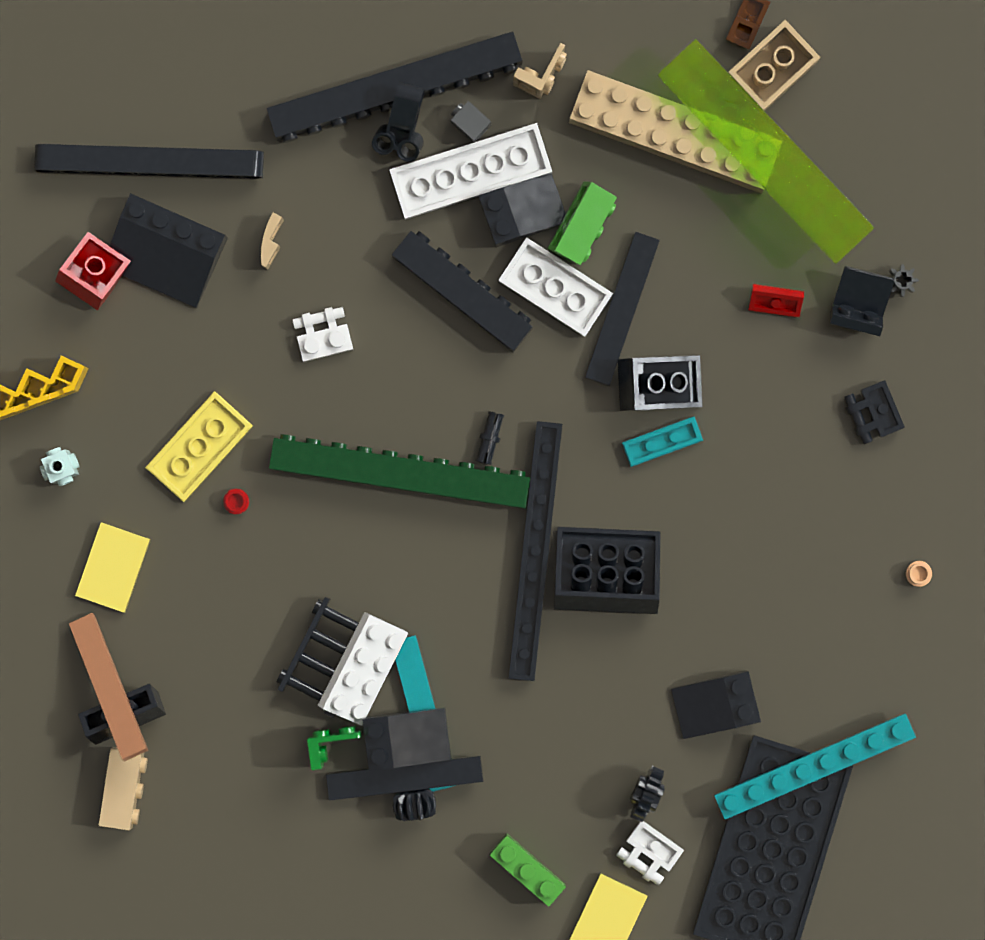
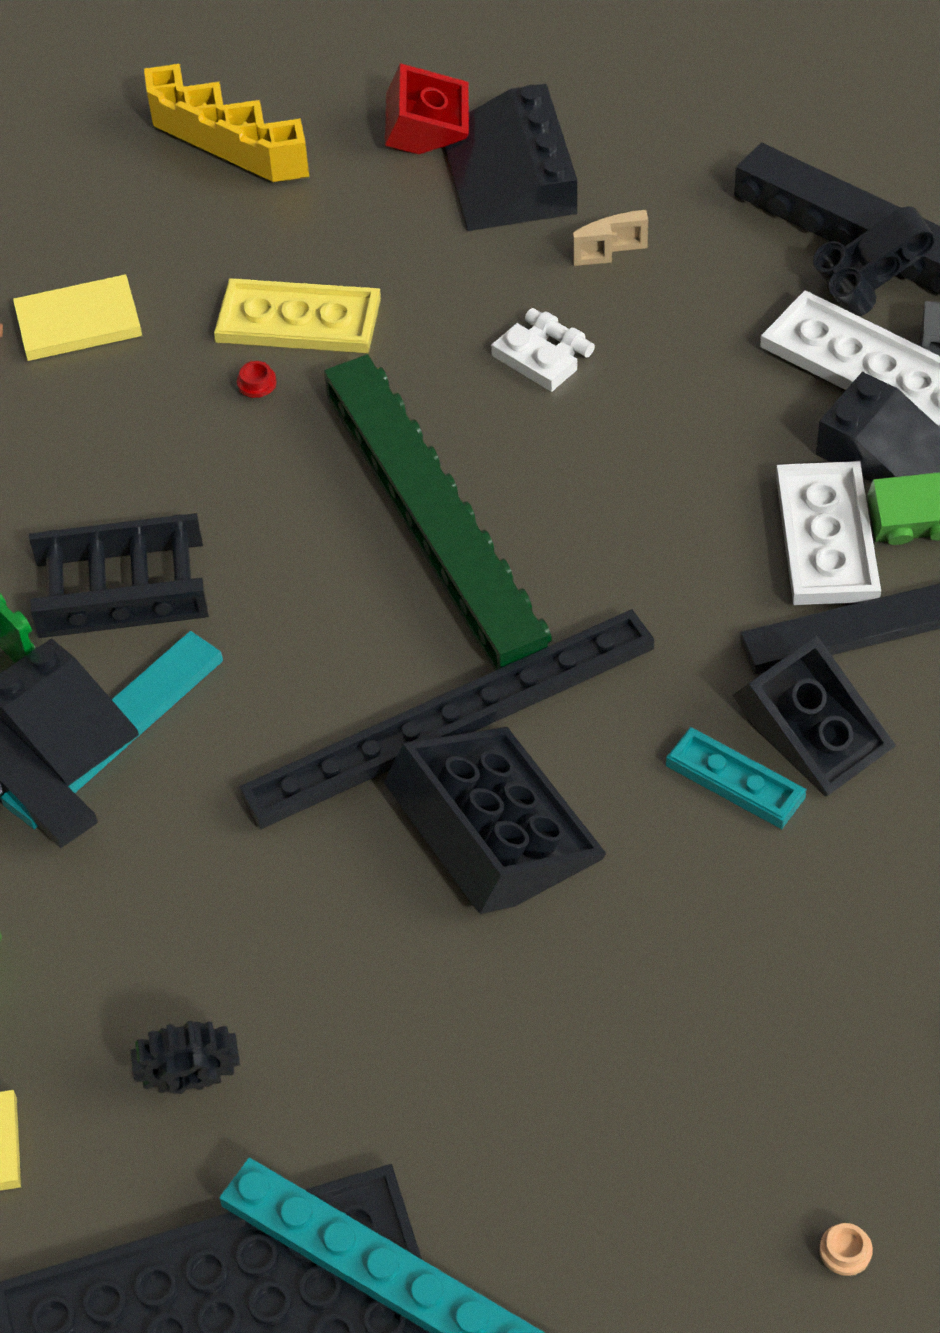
camera: 55 degrees right, 35 degrees down
black beam [34,144,264,179] -> none
light aqua brick [40,447,79,486] -> none
white plate [318,612,408,726] -> none
black brick [392,231,533,353] -> none
black pin [476,411,505,465] -> none
white plate [616,821,684,886] -> none
black slope [671,670,761,739] -> none

